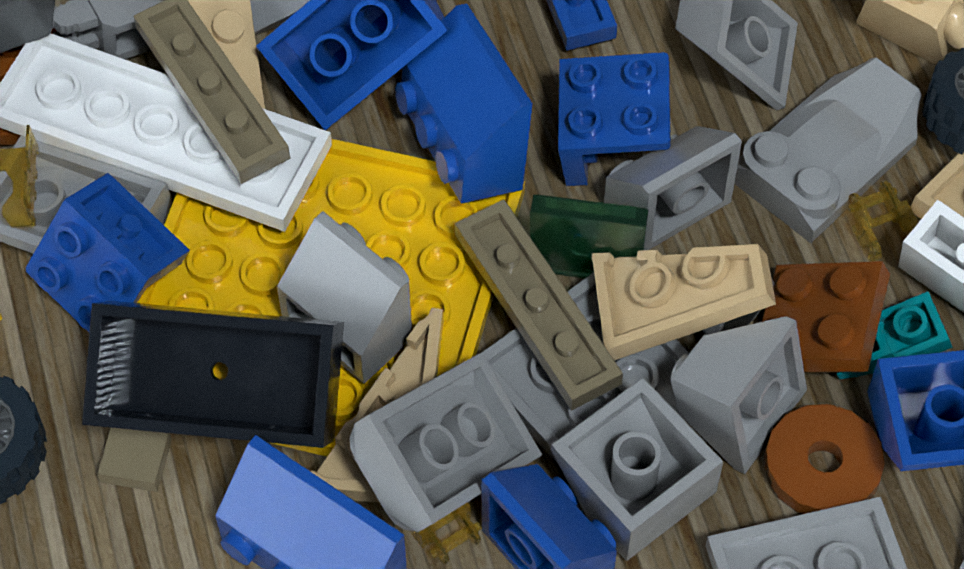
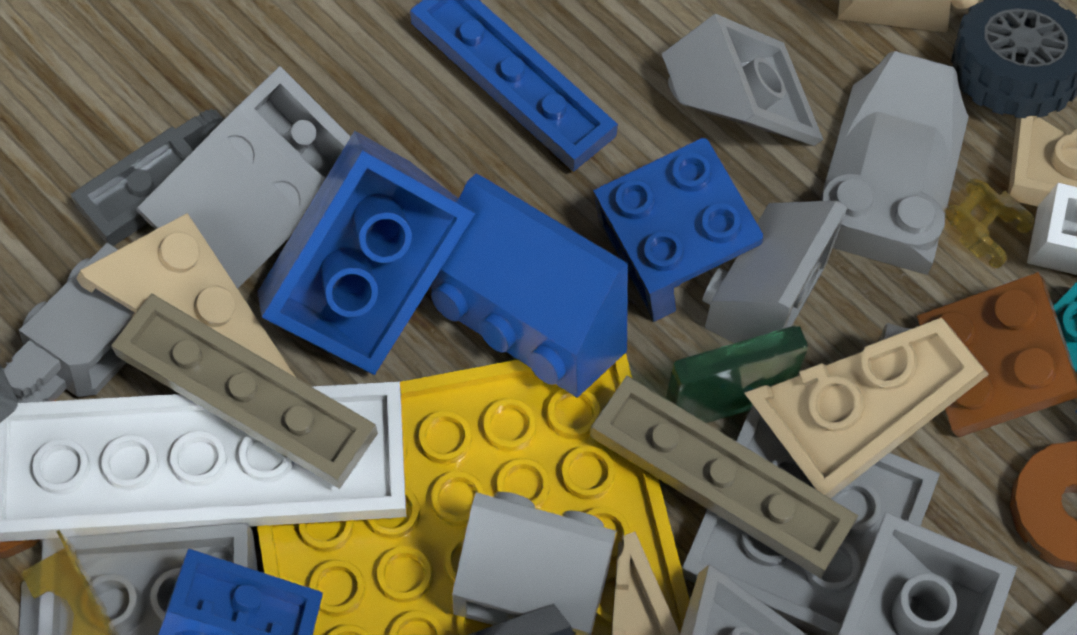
camera: 30 degrees left, 5 degrees up
light grey slope [670,316,807,474] -> none

